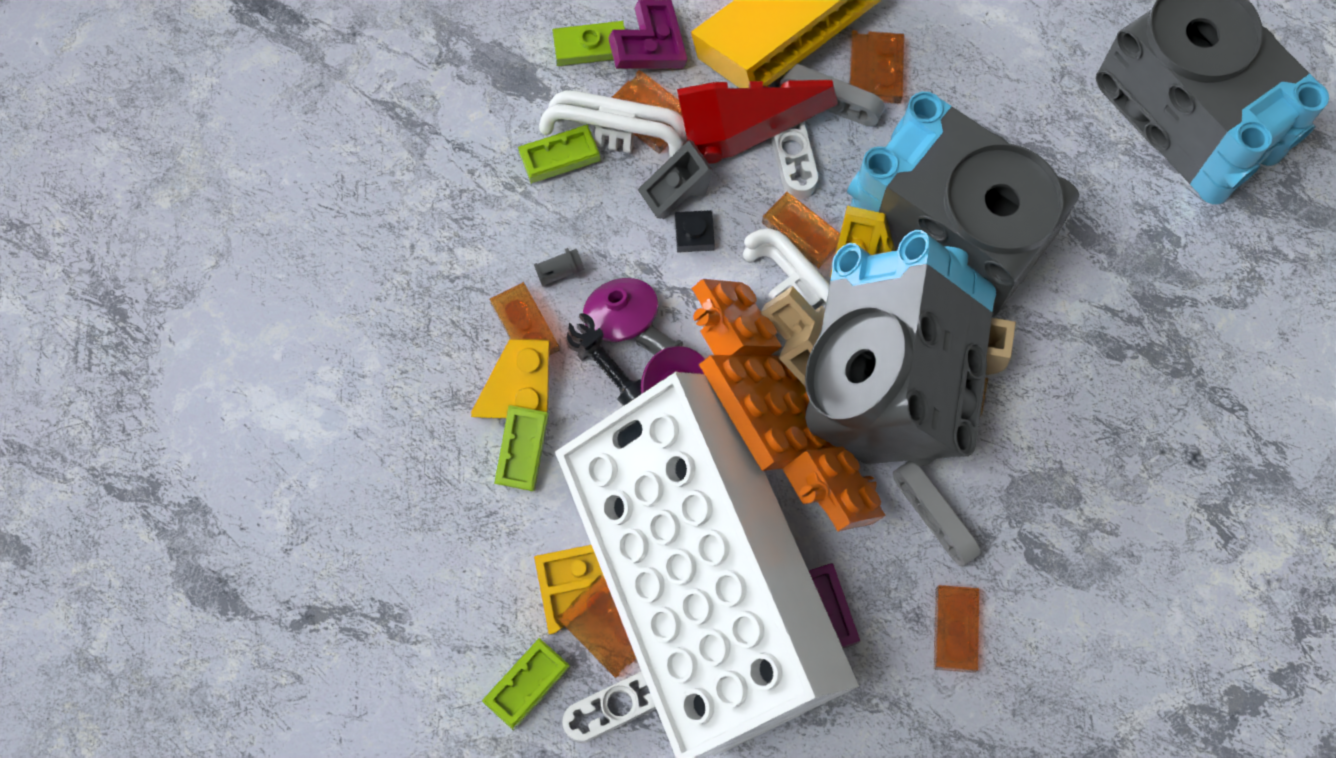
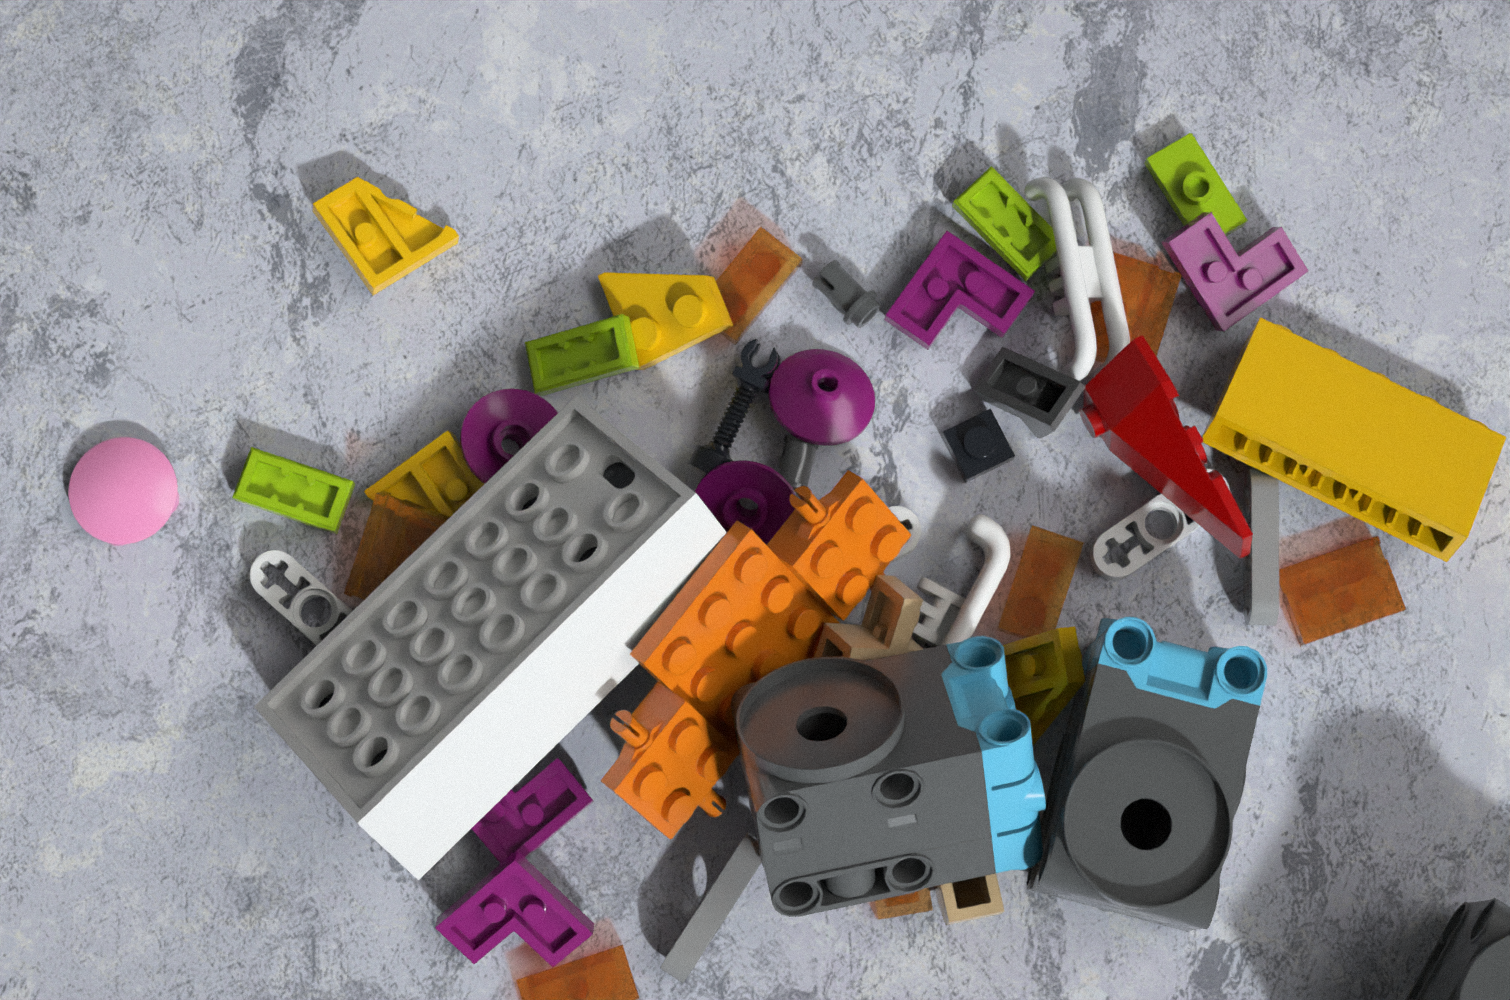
camera: 65 degrees right, 10 degrees up
none -> yellow wing [313,177,459,296]
none -> magenta plate [435,850,594,967]
none -> magenta dish [460,388,558,484]
none -> magenta plate [884,231,1035,350]

